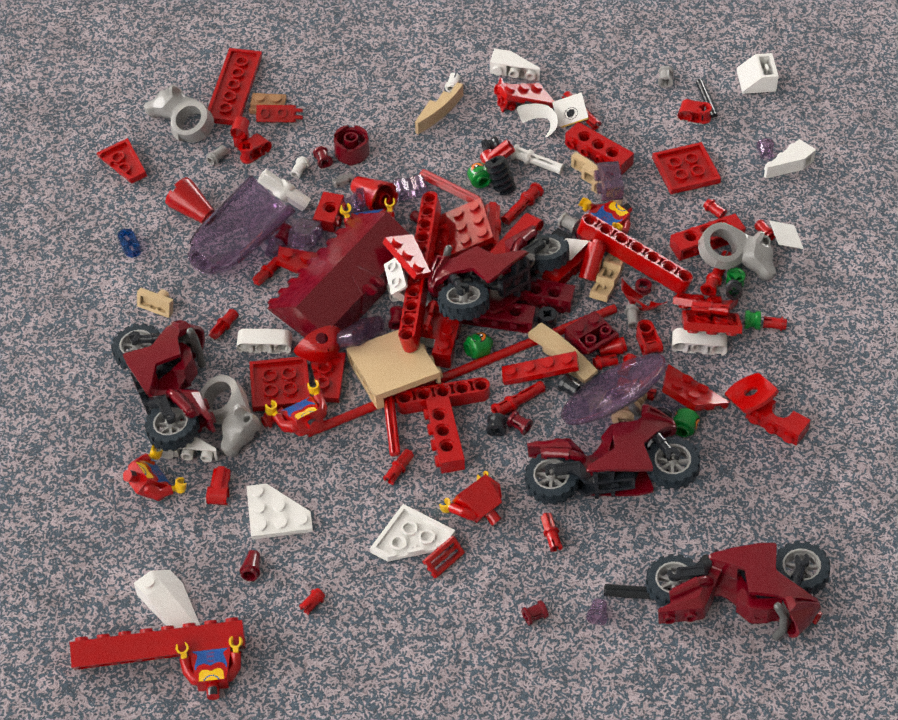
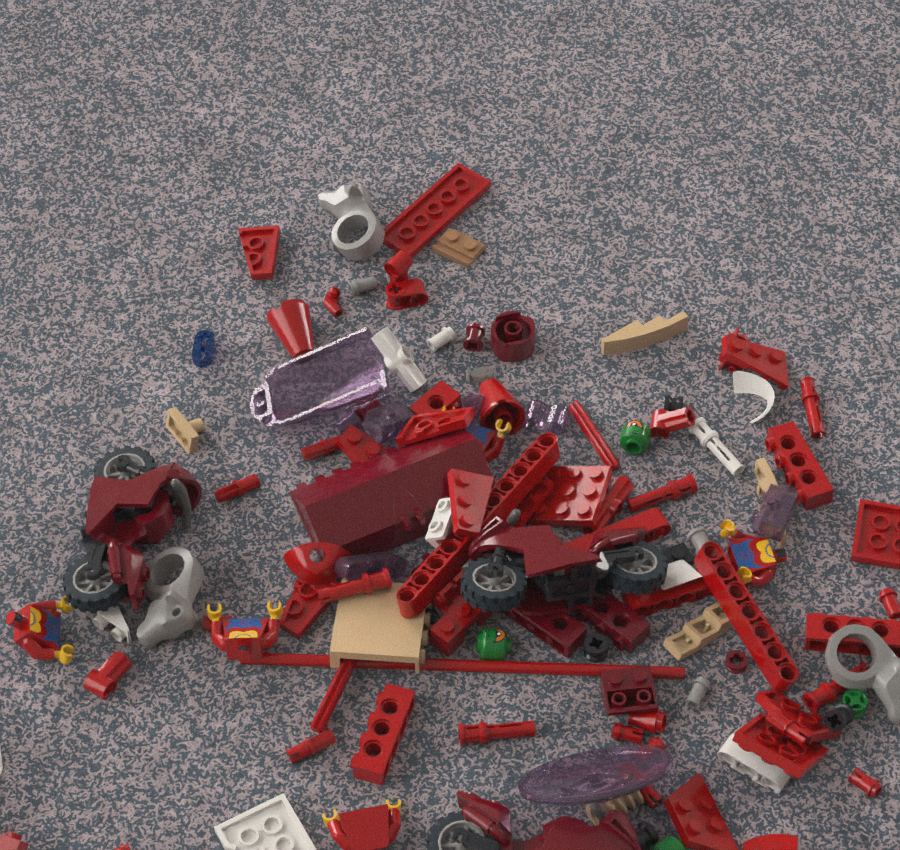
camera: 30 degrees right, 0 degrees up
white beam [236,329,293,354] -> none
dark red cone [240,550,260,581] -> none
white plate [247,484,313,540] -> none
red plate [249,357,310,412] -> none
red hinge [256,105,303,123] -> none
red beam [396,377,490,414] -> none
white pin [445,73,460,93] -> none
black piece [485,156,516,196] -> none
black wheel [486,413,507,436] -> none
white slope [490,49,540,81] -> none
red plate [502,351,579,385] -> none
dark red bush [507,411,533,435] -> none
tan slope [528,322,598,384] -> none
white sticker [552,93,589,128] -> none
black piece [557,373,581,396] -> none
red brick [579,239,606,282] -> none
red piece [621,278,668,311] -> none
red piece [636,319,663,357] -> none
green wheel [744,310,761,330] -> none
none -> red pin [317,567,392,605]
none -> red arm [323,287,343,318]
none -> red wing [395,407,476,447]

